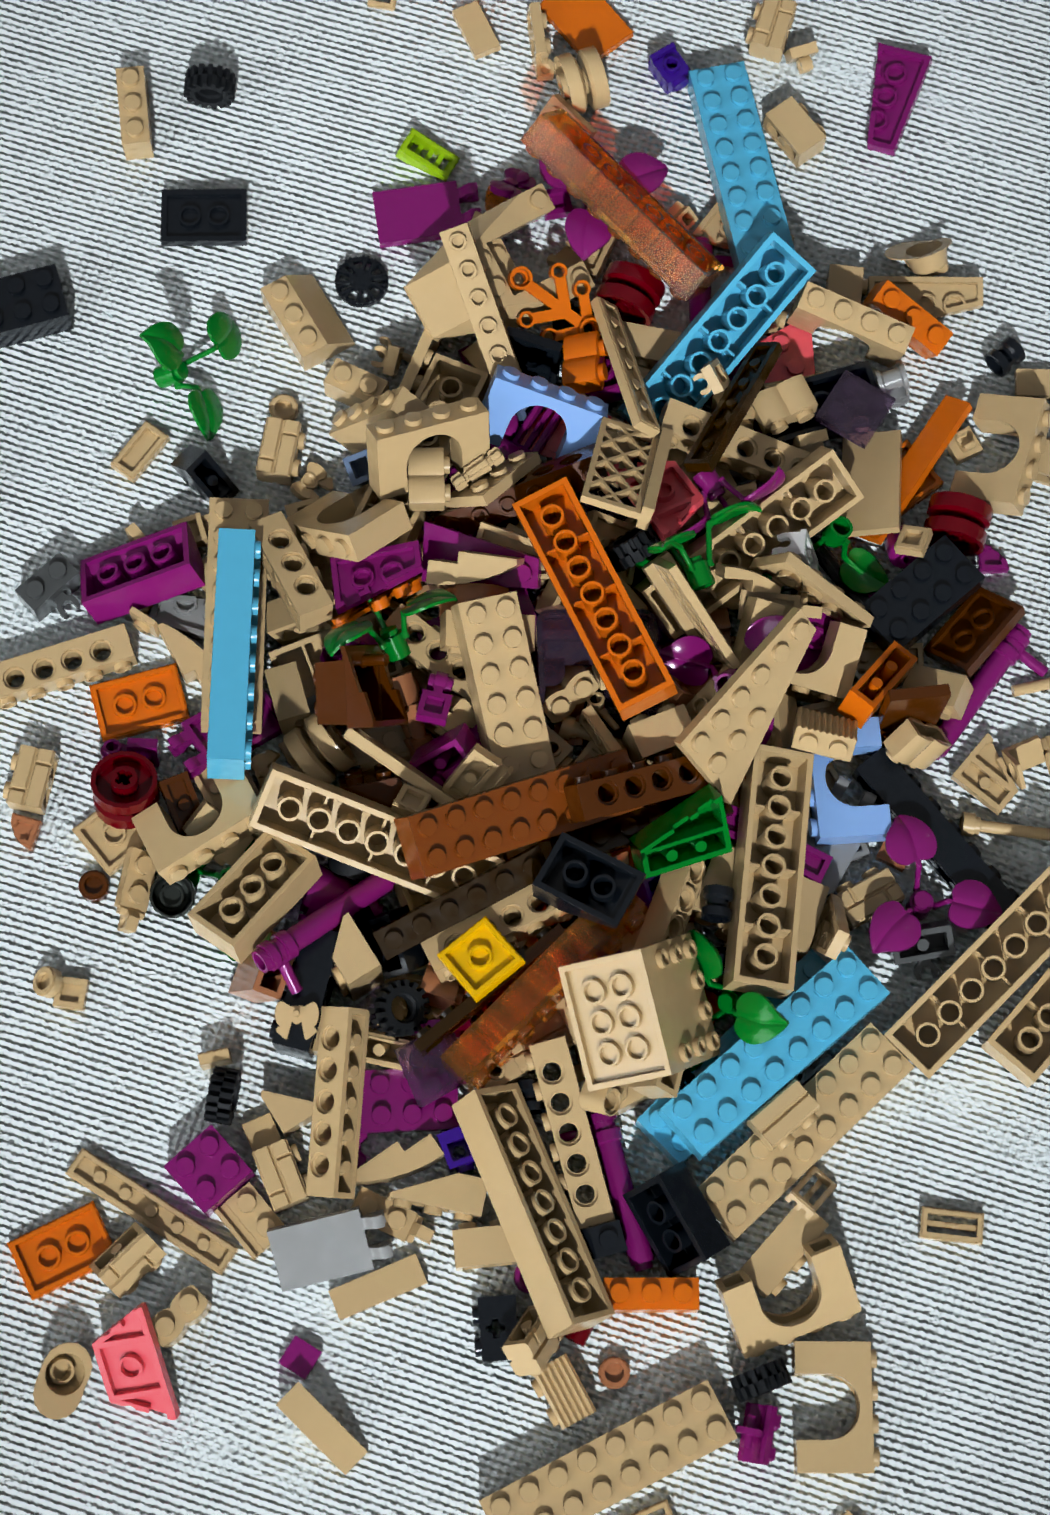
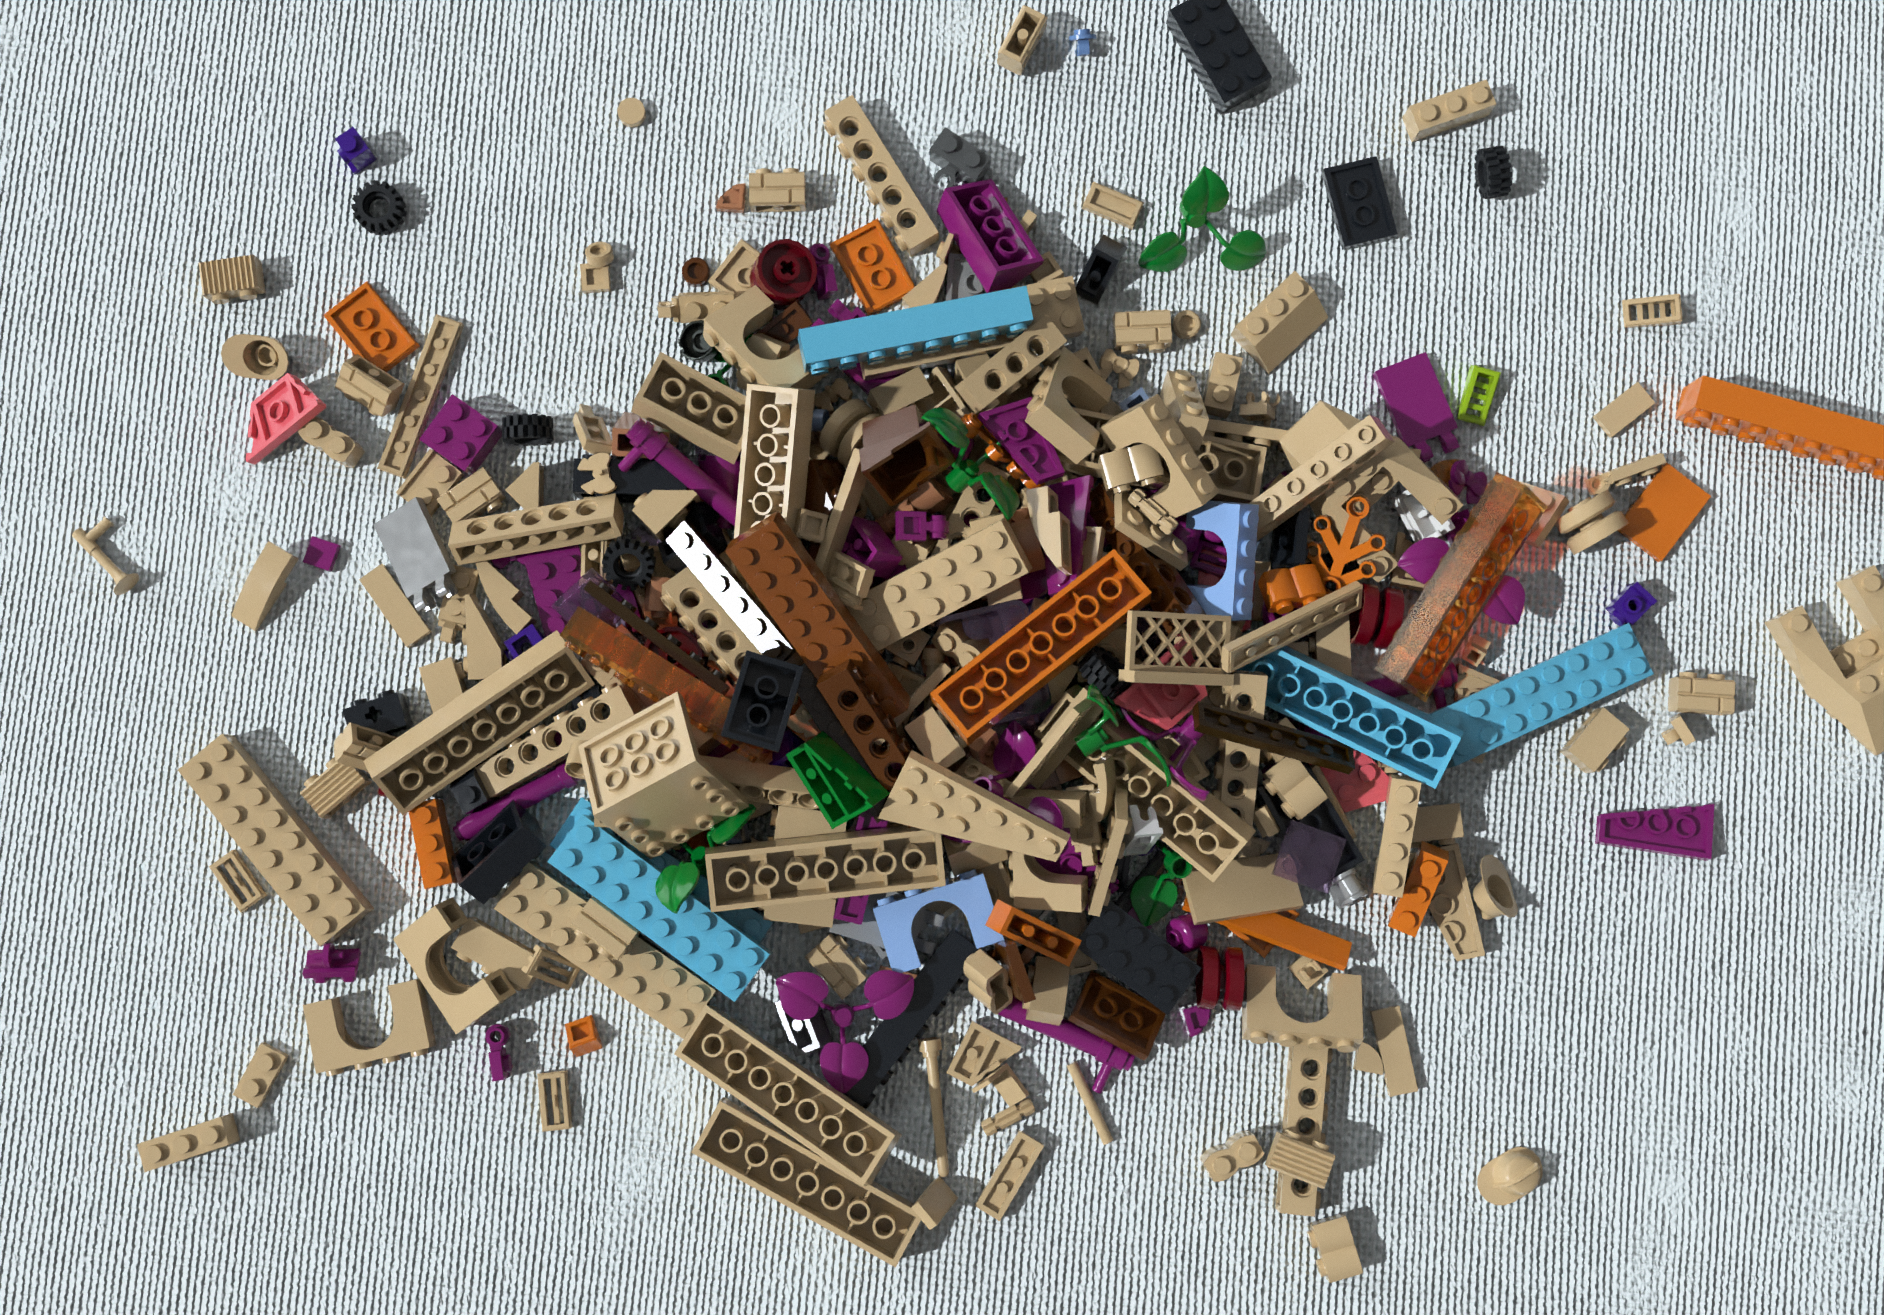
camera: 75 degrees right, 10 degrees up
tan tile [198,1047,233,1070] -> none
tan tile [242,1112,282,1152] -> none
black wheel [335,255,389,308] -> none
yellow plate [437,916,526,1003] -> none
nougat tile [598,1356,630,1389] -> none
tan tile [693,357,731,395] -> none
black wheel [701,884,734,923] -> none
black tyre [730,1357,792,1403] -> none
tan brick [790,707,858,762] -> none
tan wing [810,893,851,960] -> none
tan tile [894,524,933,558] -> none
black wheel [984,336,1026,377] -> none
none -> magenta plate [485,1023,513,1082]
none -> orange slope [565,1015,602,1057]
none -> tan hinge [573,404,612,455]
none -> white hinge [1391,490,1455,543]

